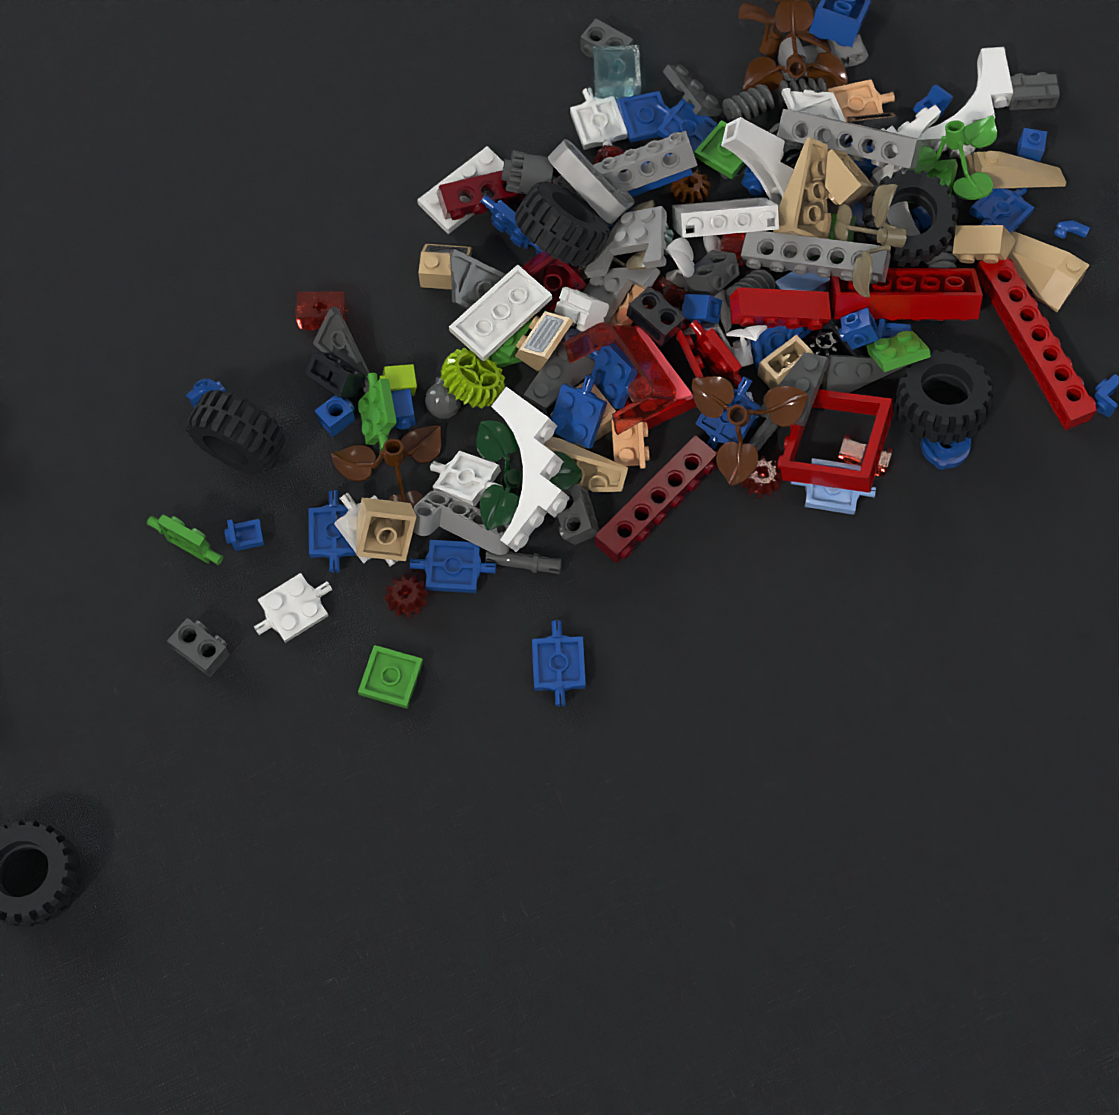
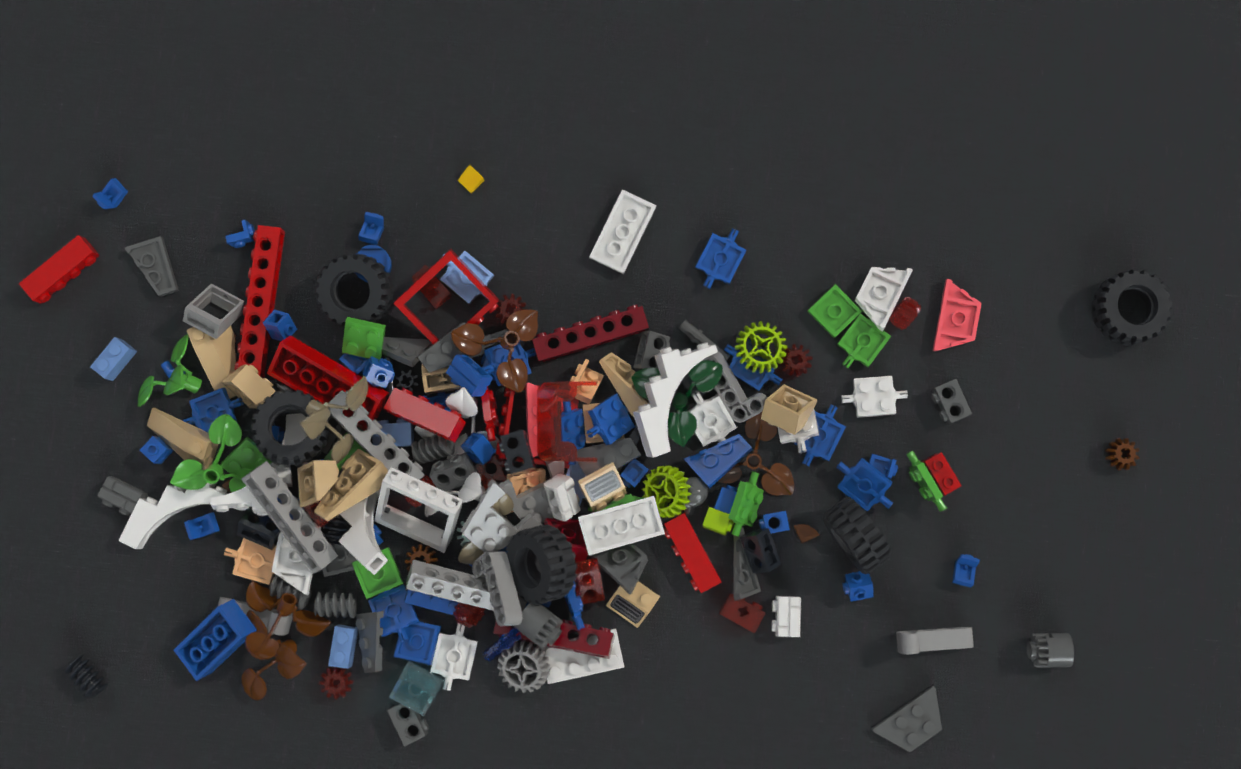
camera: 150 degrees left, 15 degrees up
none -> bright green plant [138,334,202,407]
none -> light grey window [183,284,244,339]
none -> blue brick [263,309,297,341]
none -> clear red gear [319,667,354,700]
none -> medium blue brick [328,625,358,669]
none -> blue bracket [358,212,384,245]
none -> blue brick [446,355,493,397]
none -> yellow slope [458,165,484,194]
none -> clear blue pin [483,628,521,661]
none -> light grey gear [497,640,550,693]
none -> clear red brick [574,558,605,604]
none -> white plate [589,190,656,274]
none -> blue bracket [620,459,649,488]
none -> red brick [664,513,721,593]
none -> blue wing [684,434,753,488]
none -> lime gear [735,321,787,374]
none -> white brick [771,596,801,637]
none -> reddish brown tile [793,524,819,543]
none -> blue plate [836,458,893,511]
none -> bright green plate [837,313,891,368]
none -> white wing [855,267,913,332]
none -> dark grey wing [871,686,942,752]
none -> clear red gear [889,297,921,330]
none -> light grey beam [896,627,974,654]
none -> red brick [922,452,962,496]
none -> coral wing [933,279,982,351]
none -> blue bracket [952,554,980,588]

